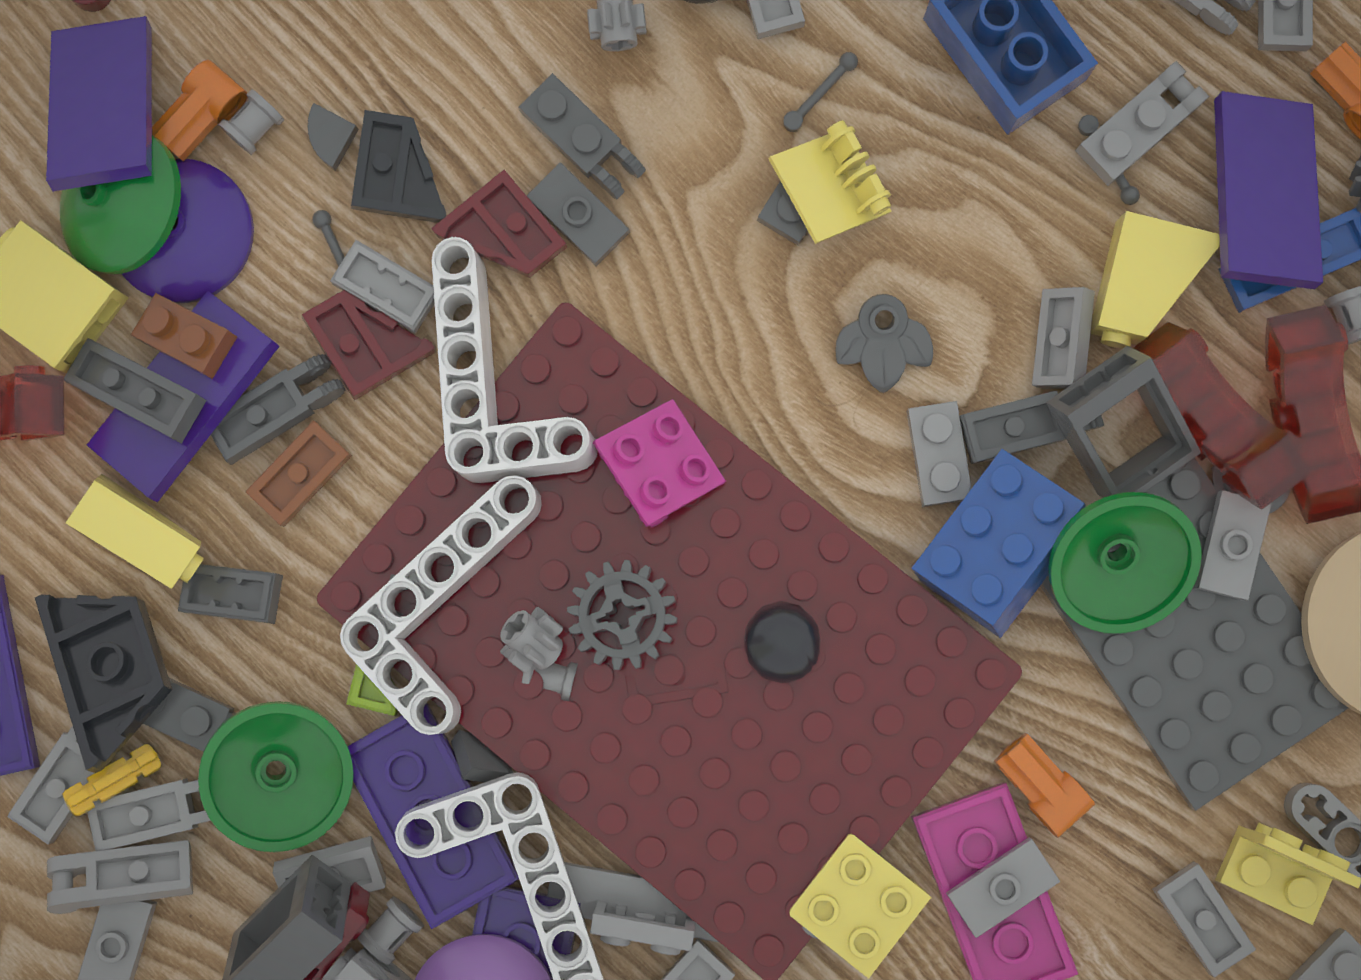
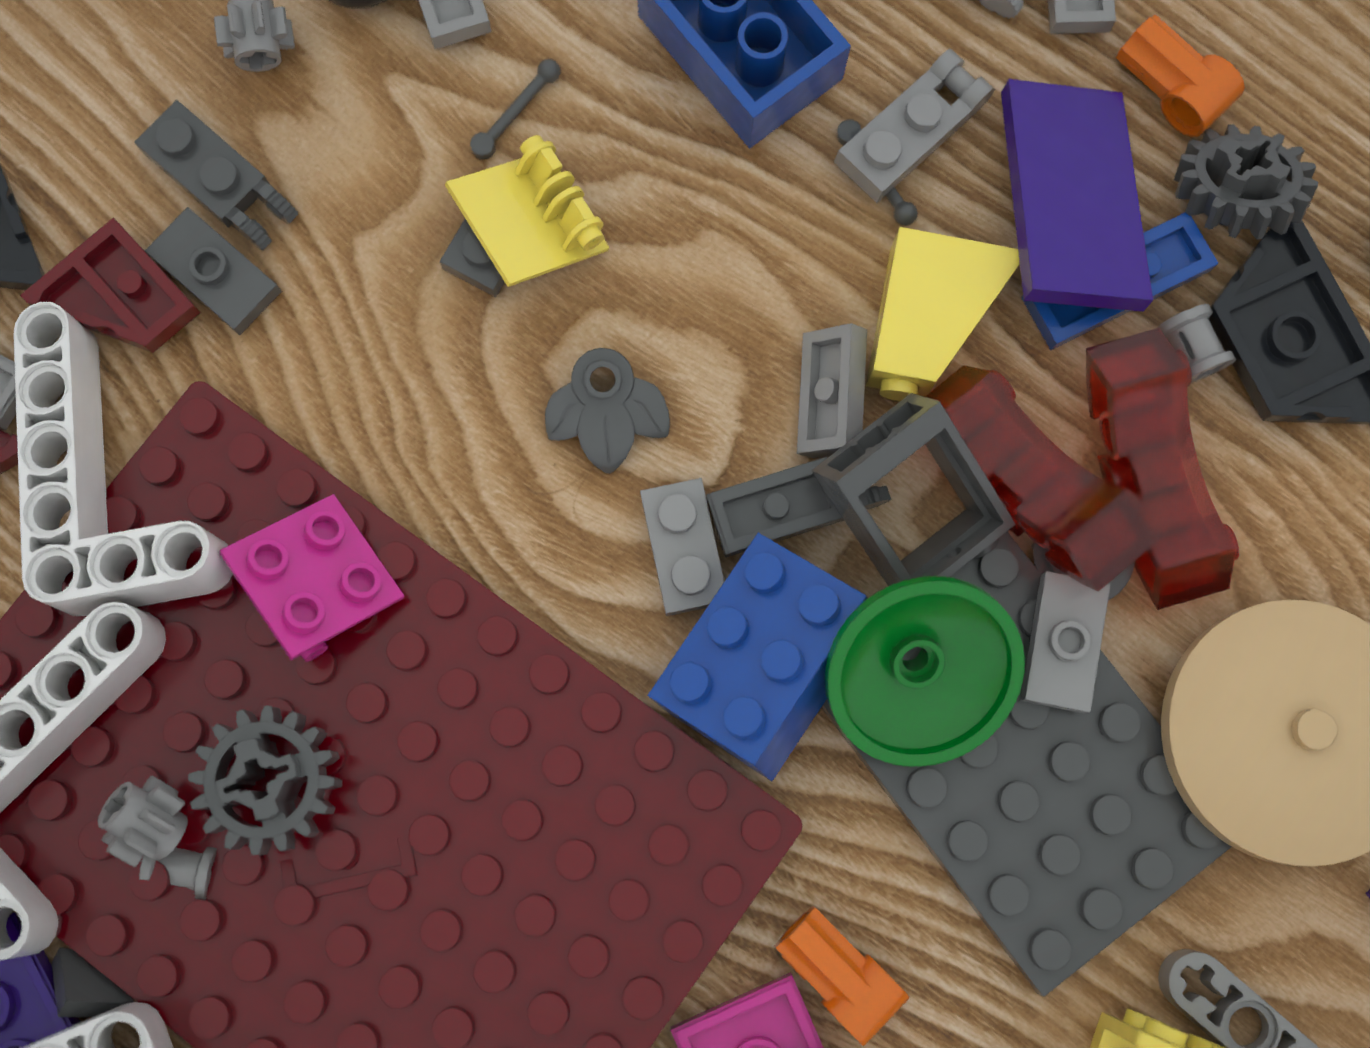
camera: 15 degrees left, 5 degrees down
black hair [744,601,820,683] -> none

